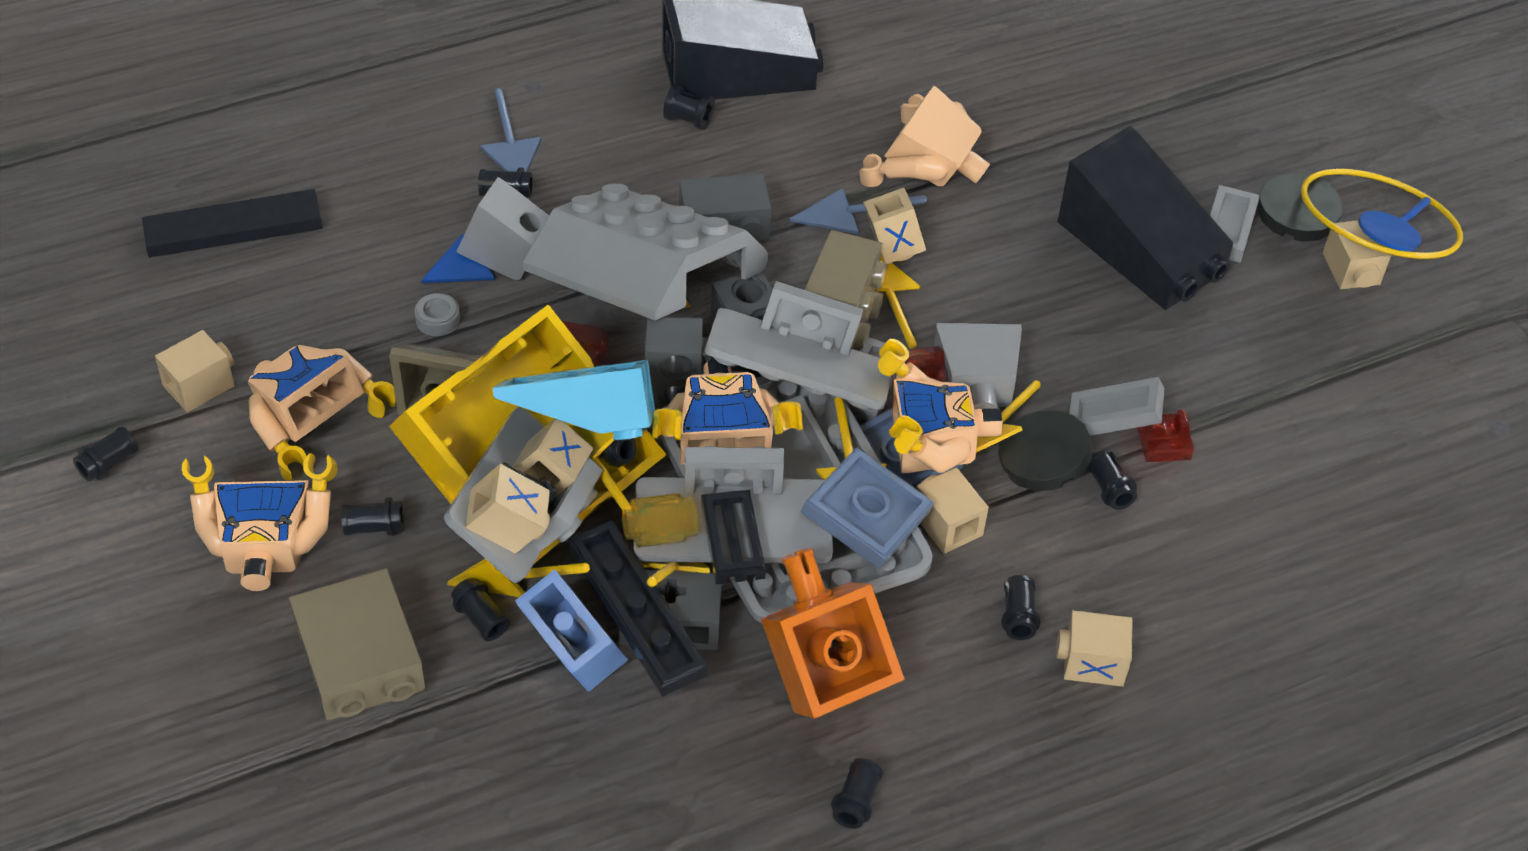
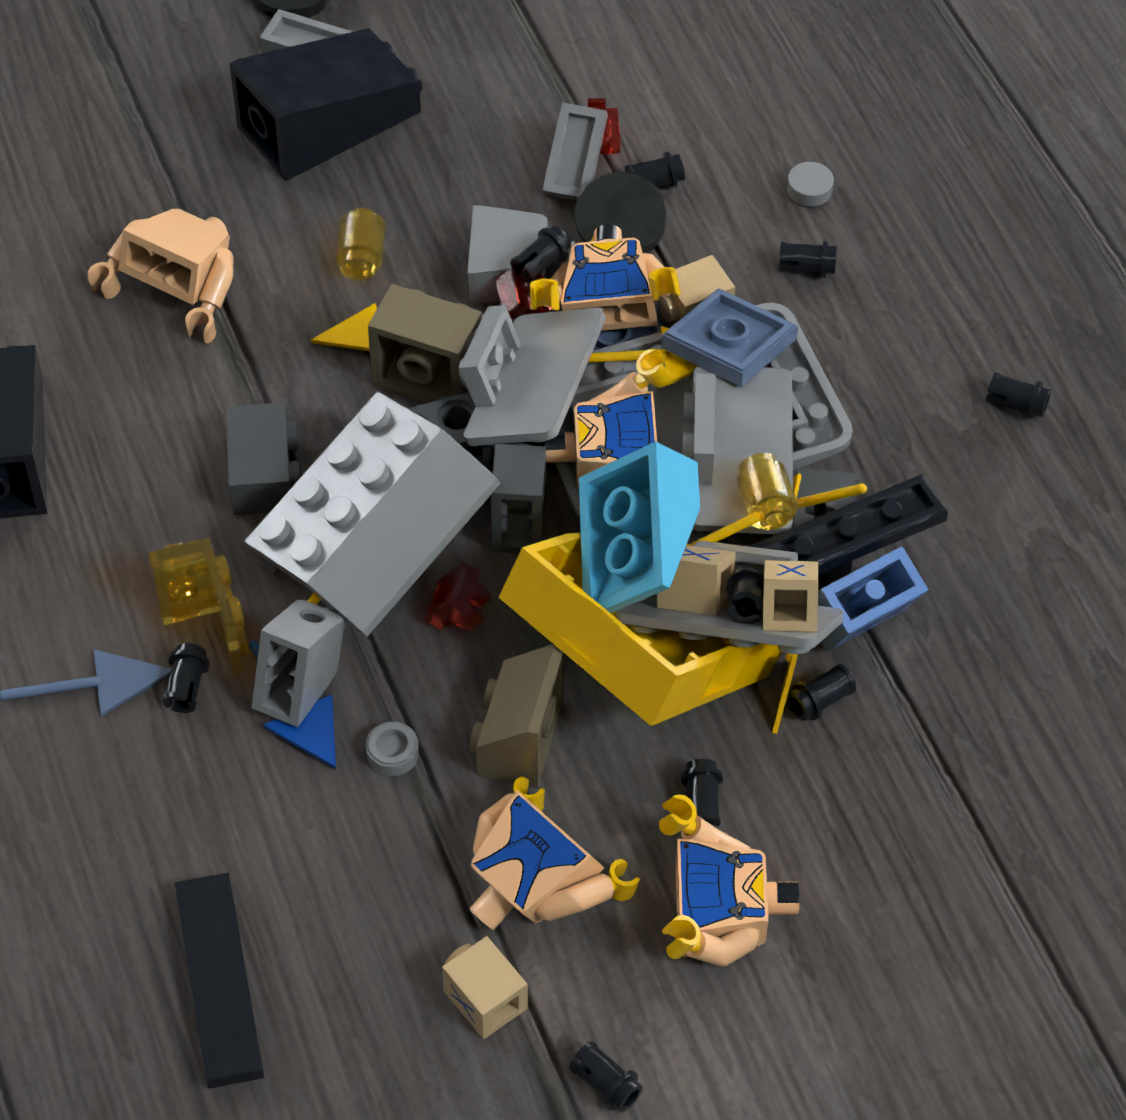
camera: 85 degrees left, 5 degrees up
dark tan panel [289,568,425,720] -> none
black bush [663,84,715,130] -> none
black tile [701,489,766,585] -> none
orange brick [760,547,905,719] -> none
sand blue piece [790,188,927,235] -> none
tan brick [864,188,926,264] -> none
tan brick [1056,610,1132,687] -> none
none -> clear yellow bracket [148,537,249,675]
none -> clear yellow brick [336,208,386,281]
none -> black pin [510,226,571,284]
none -> light grey tile [787,162,834,207]

